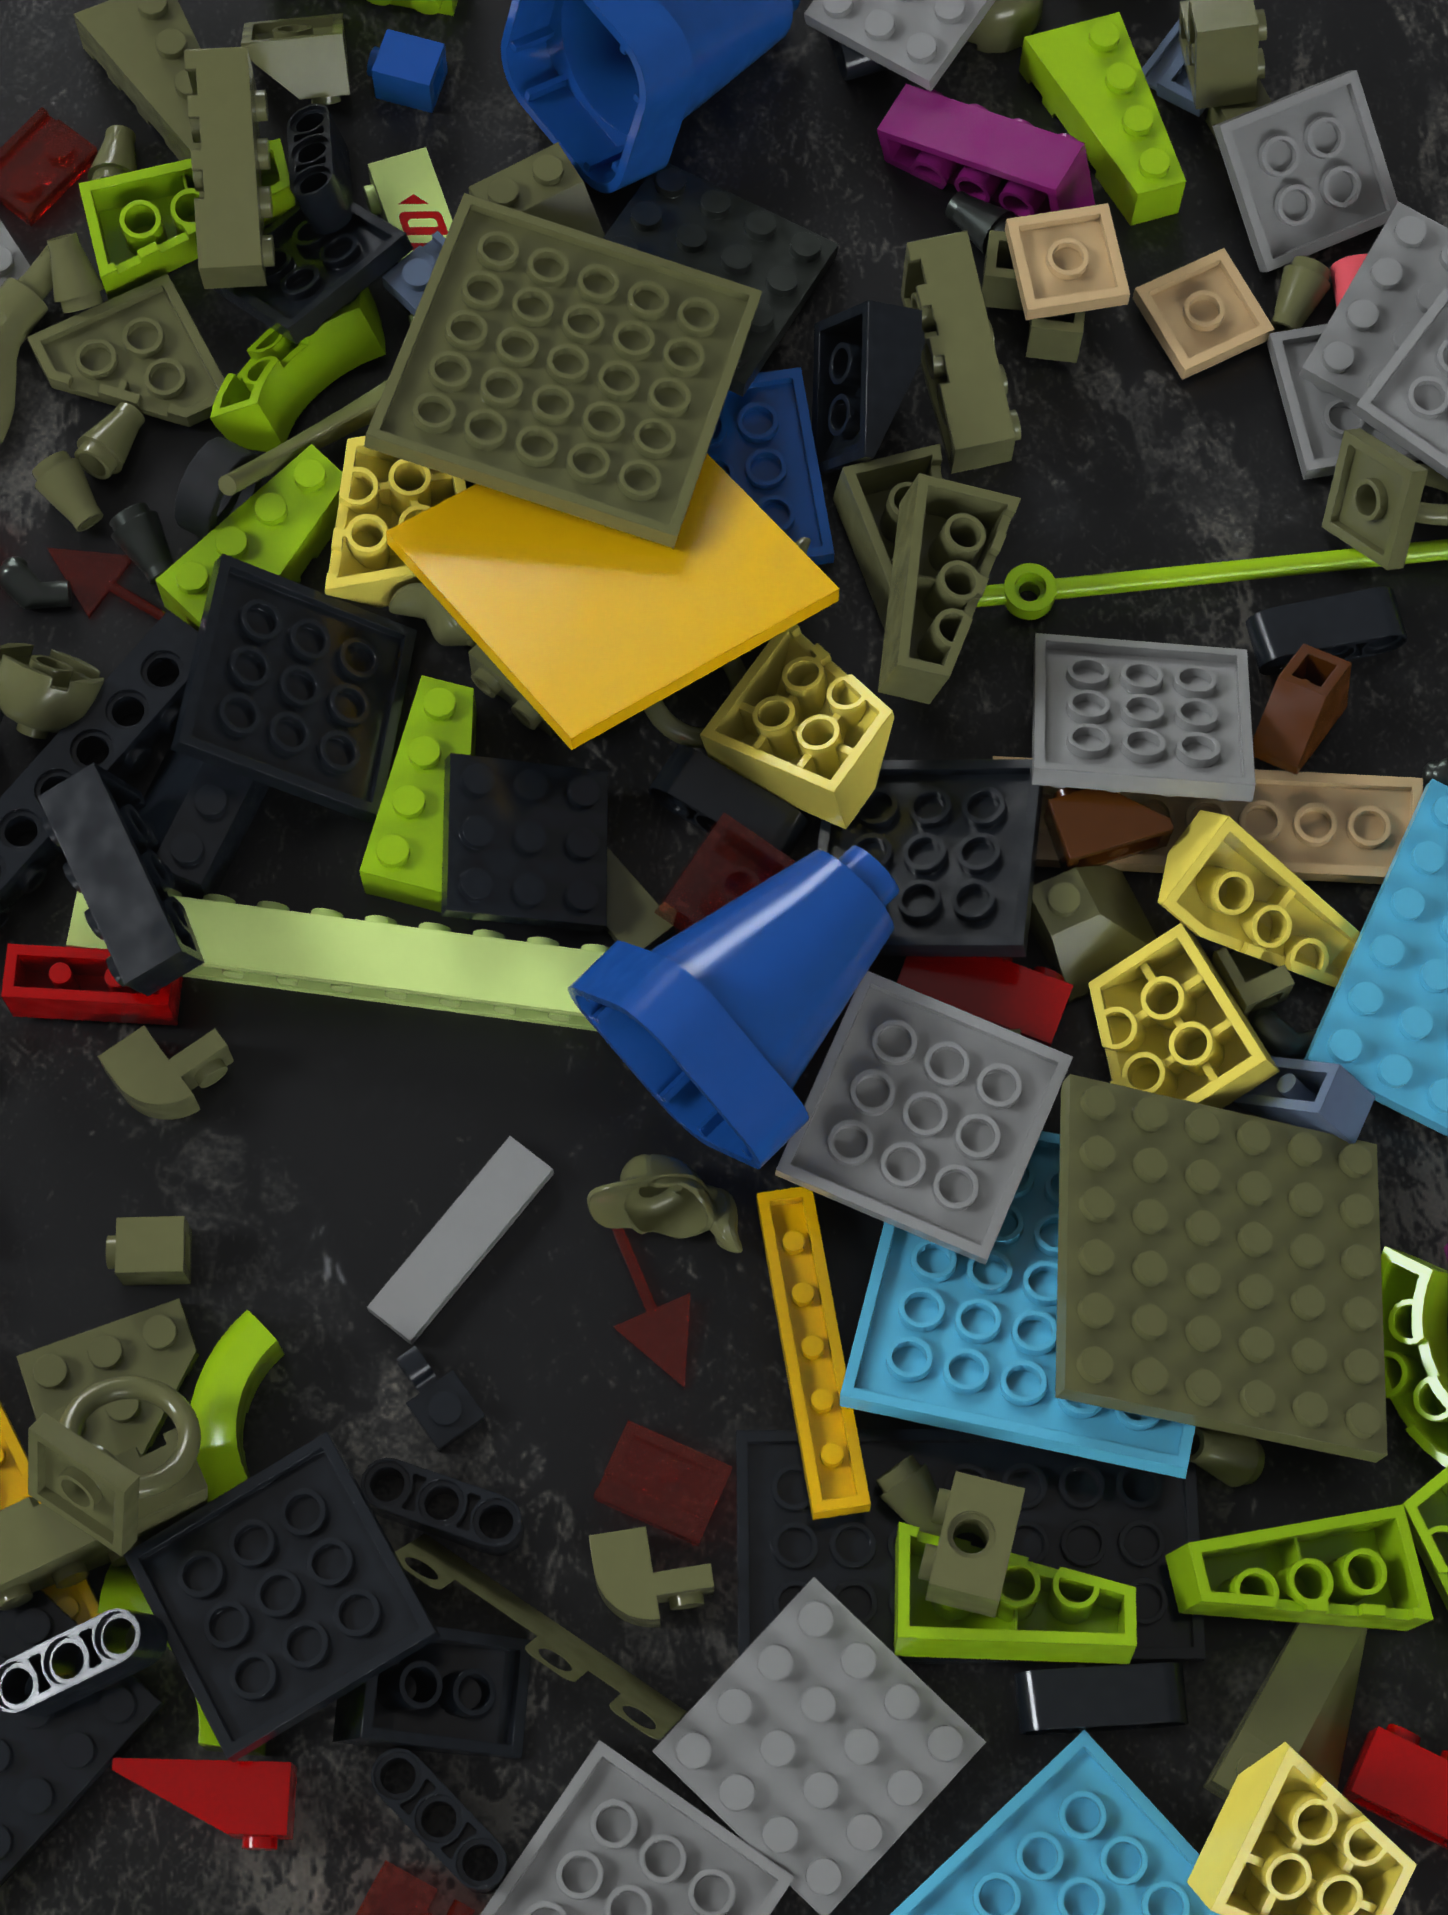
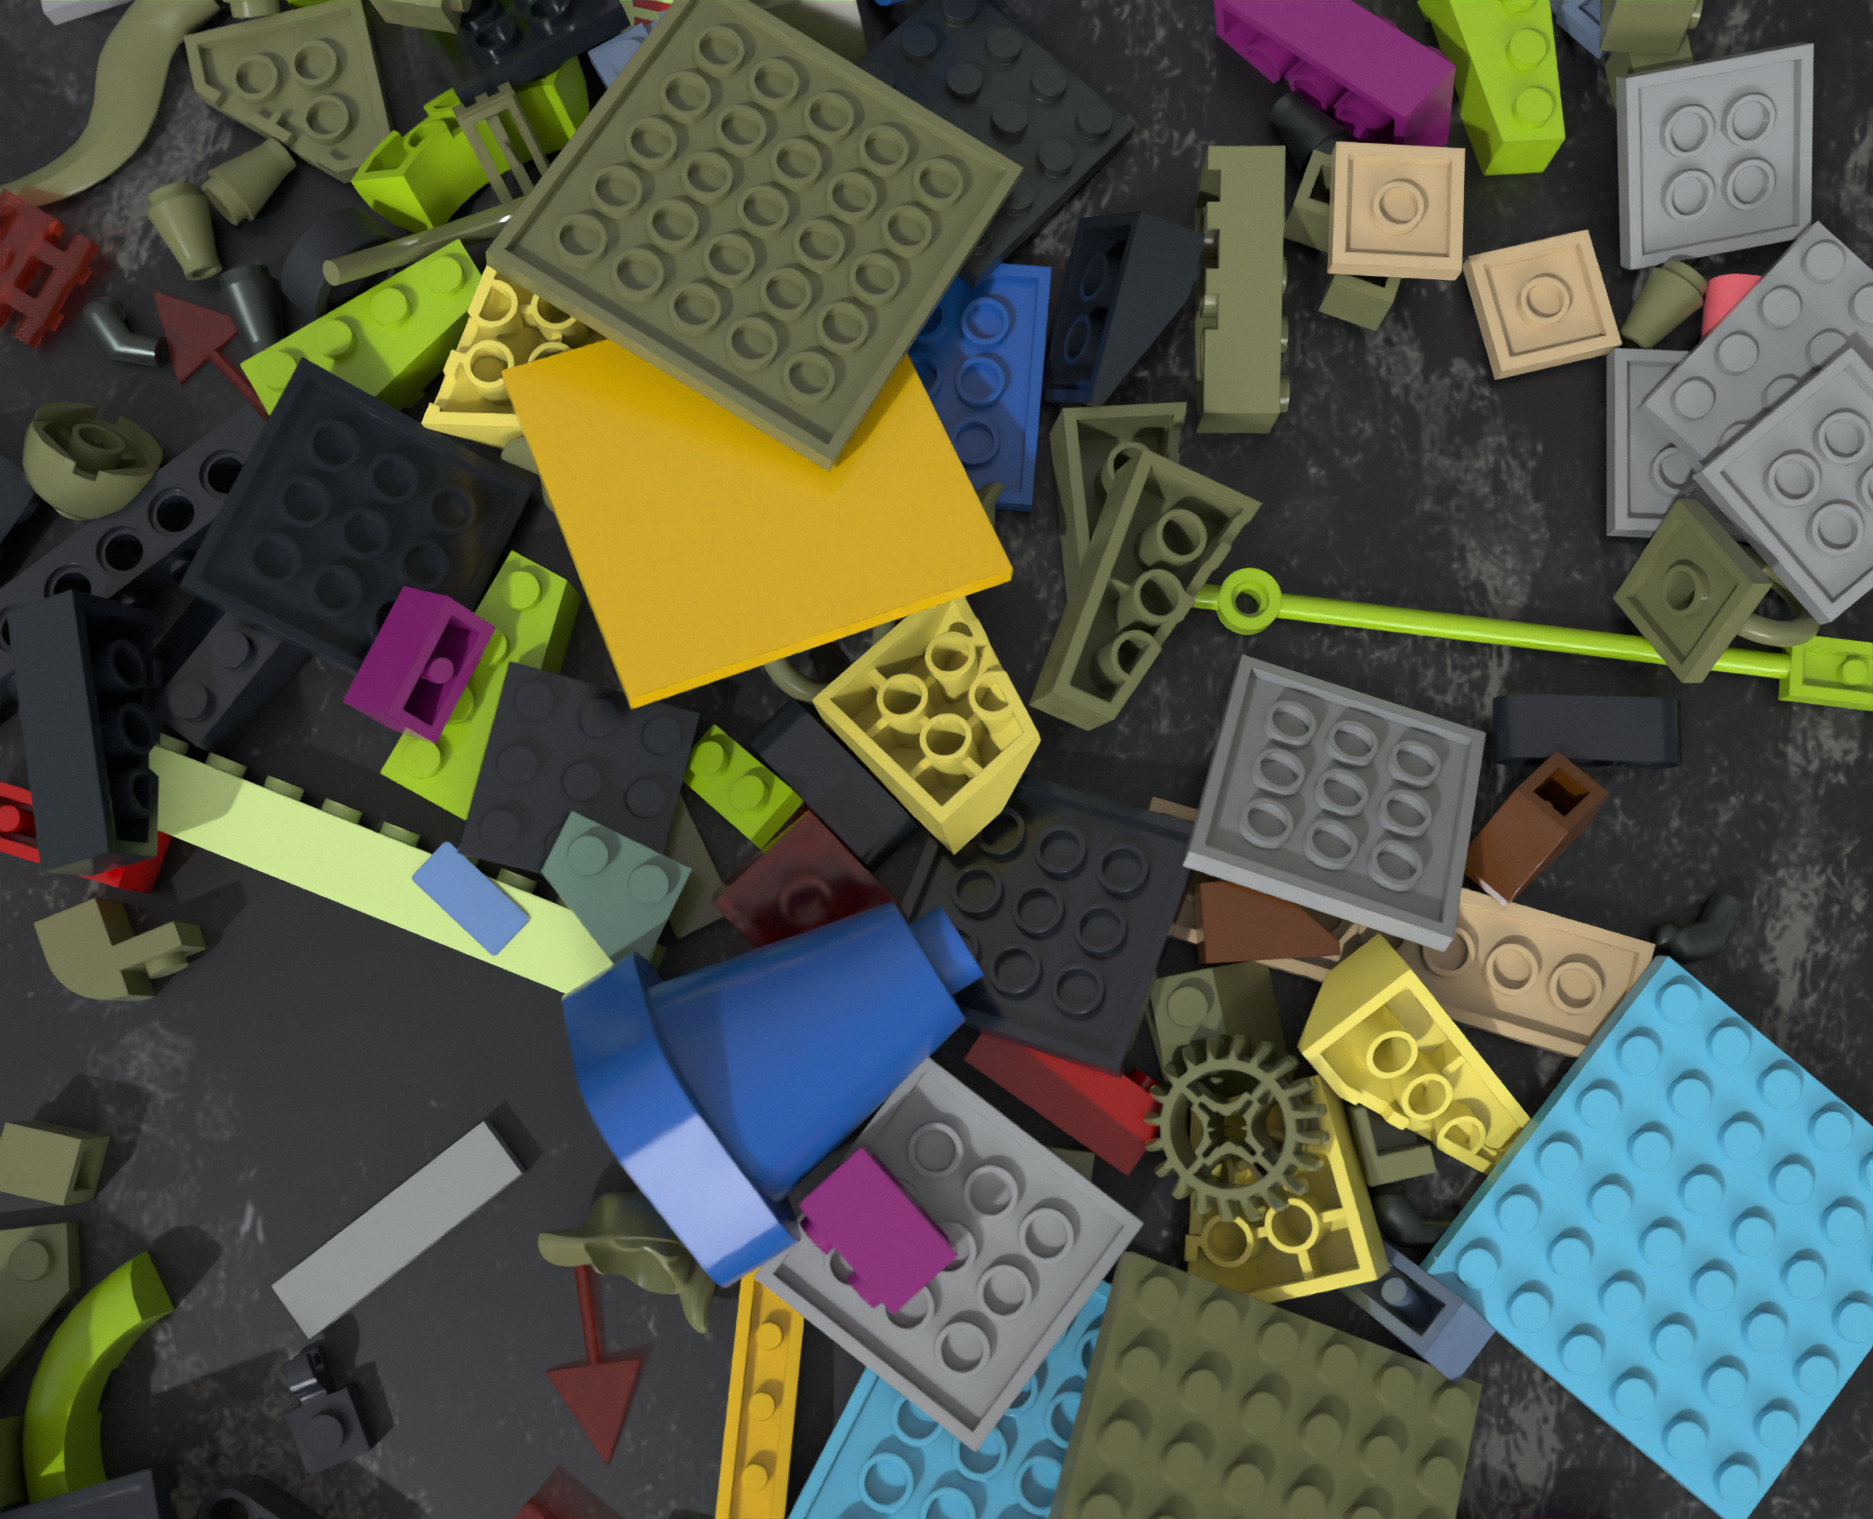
camera: 20 degrees right, 10 degrees up
none -> magenta brick [342,586,496,744]
none -> medium blue sticker [412,842,529,956]
none -> olive tile [452,81,550,204]
none -> sand green wing [540,811,692,964]
none -> lime plate [683,724,804,849]
none -> magenta brick [797,1142,958,1315]
none -> olive gear [1142,1035,1329,1222]

